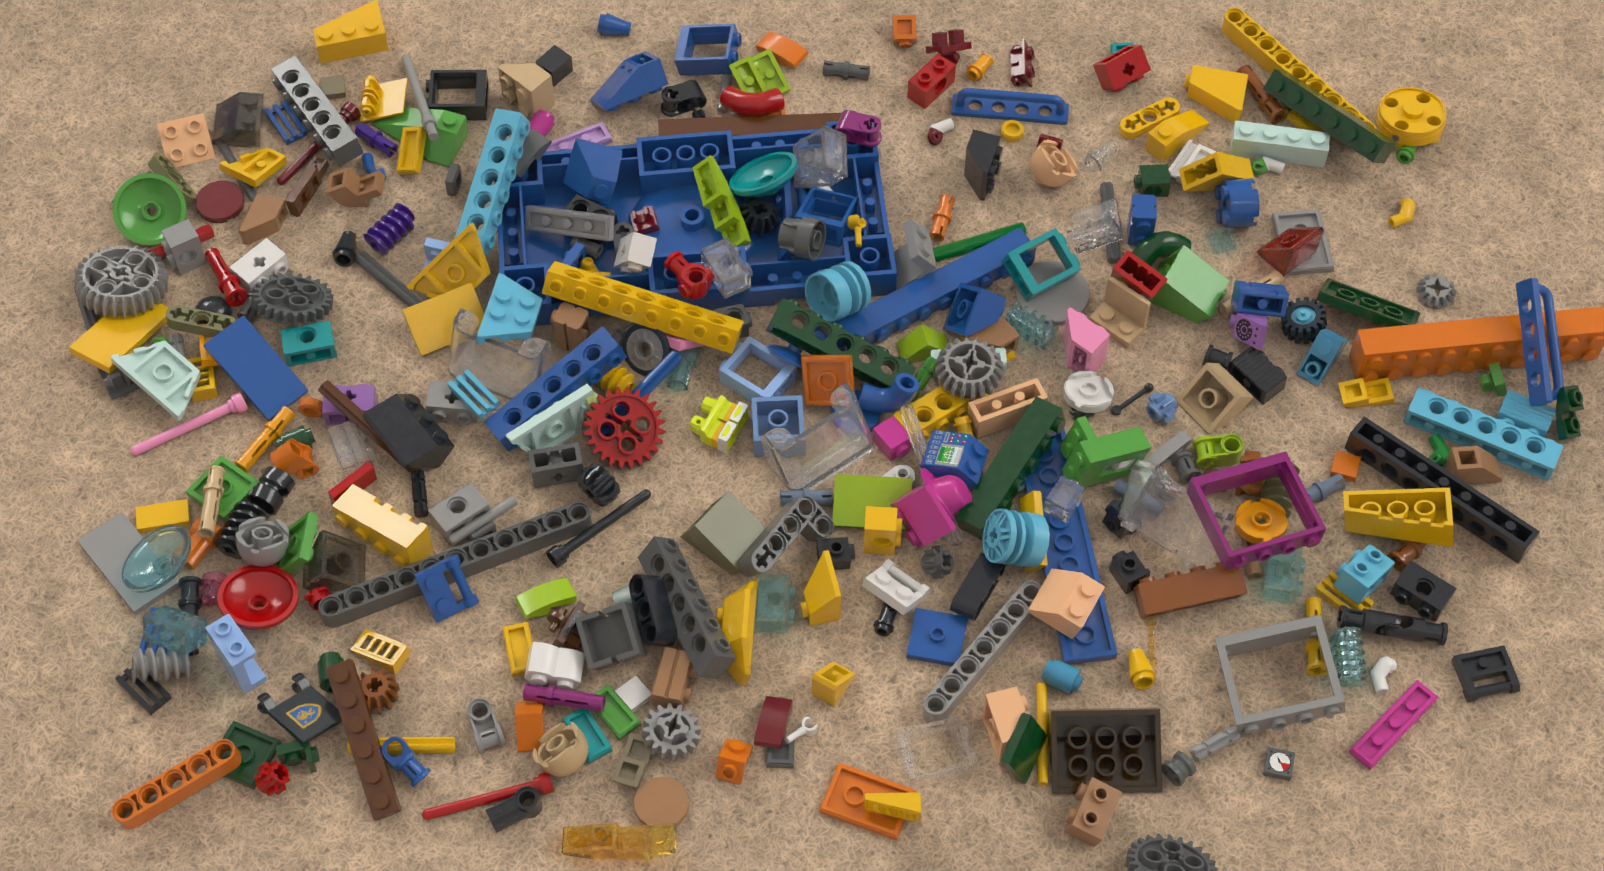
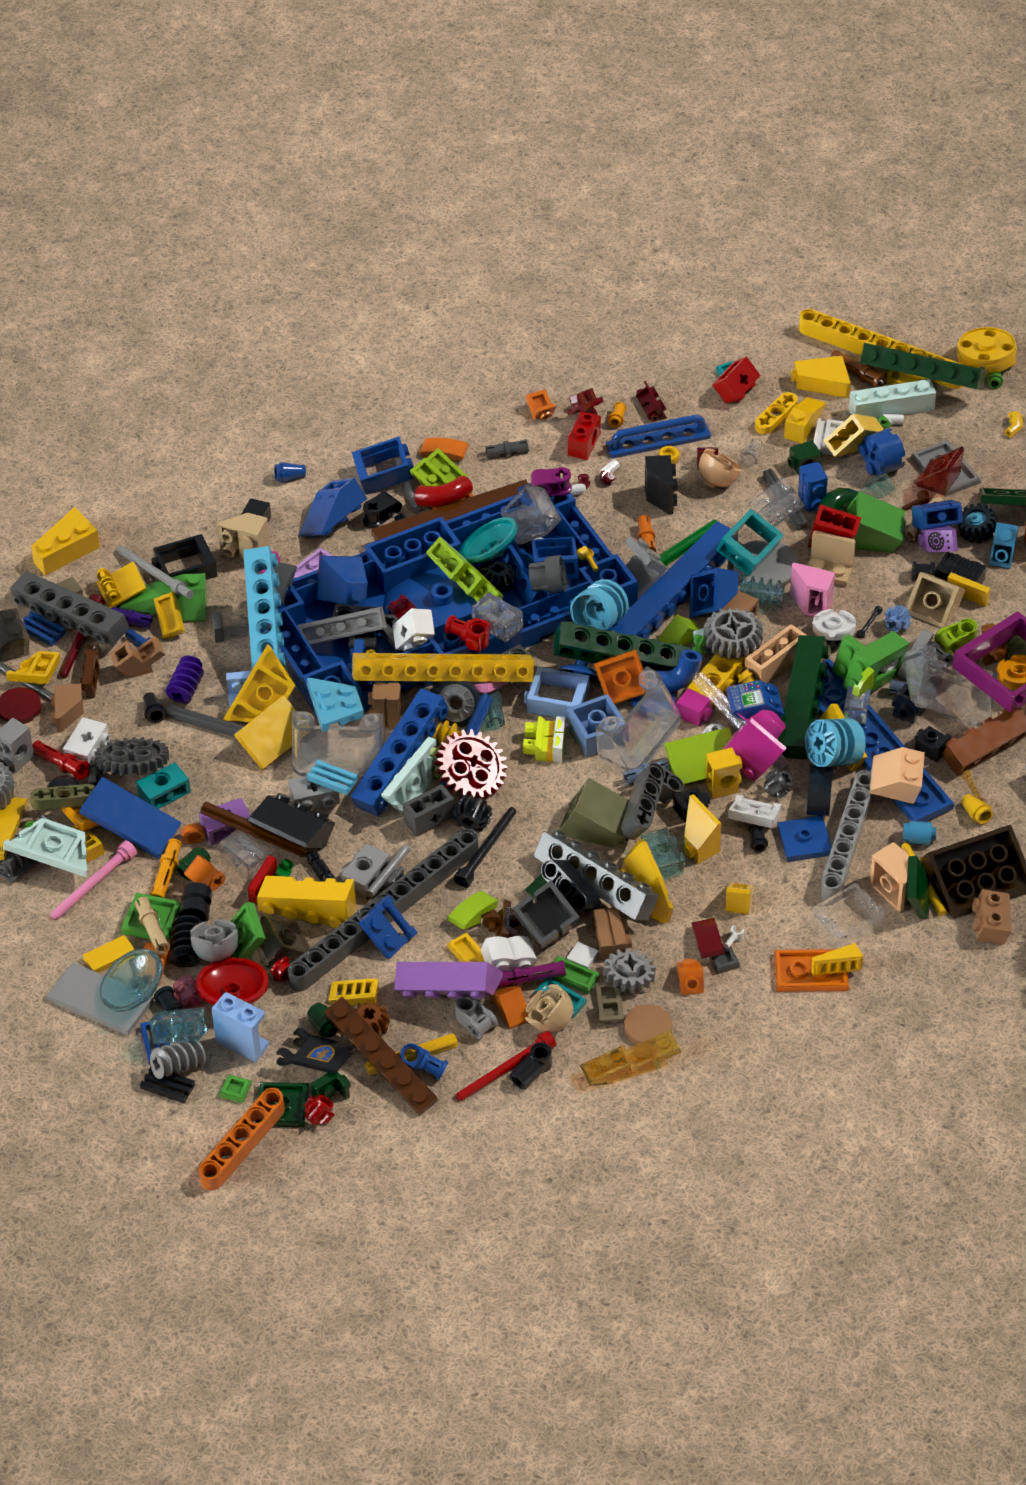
camera: 20 degrees left, 10 degrees down
none -> bright green tile [220,1075,252,1103]
none -> green arm [274,859,293,877]
none -> medium lavender slope [394,962,503,999]
none -> arm [570,474,591,496]
none -> lime tile [852,667,875,697]
none -> reddish brown hand [902,490,930,511]
none -> yellow tile [947,572,990,607]

